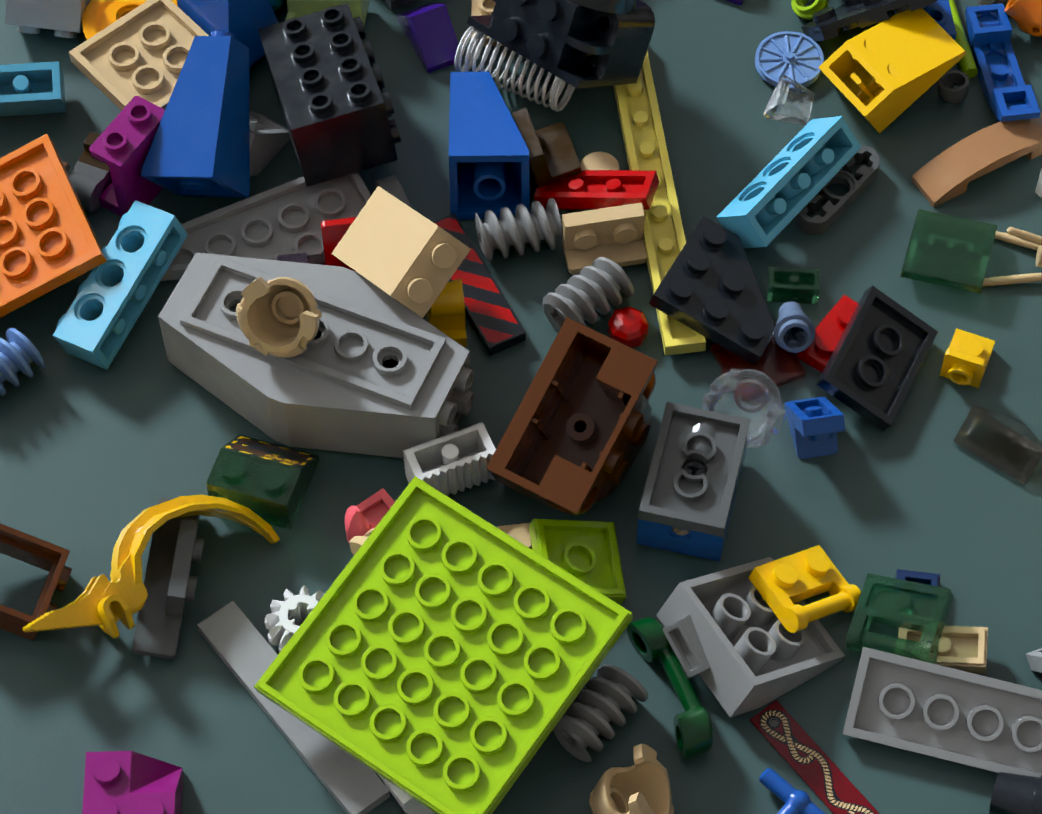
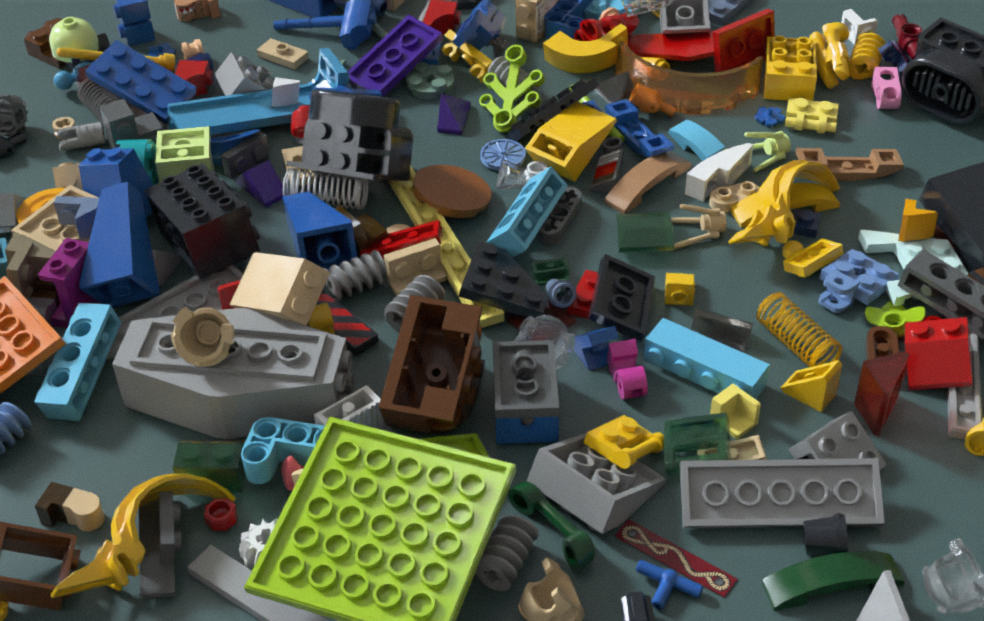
camera: 15 degrees left, 15 degrees down
light grey piece [662,615,710,678] -> none
none -> dark tan piece [5,232,55,301]
none -> leg [35,482,105,532]
none -> sand blue slope [54,196,99,239]
none -> red tile [204,498,237,531]
none -> medium azure beam [241,417,325,484]
none -> dark orange tile [412,165,492,218]
none -> white plate [524,161,548,181]
none -> slope [589,148,624,193]
none -> dark pink leg [607,339,648,399]
none -> medium azure brick [644,318,770,399]
none -> light yellow panel [710,384,761,439]

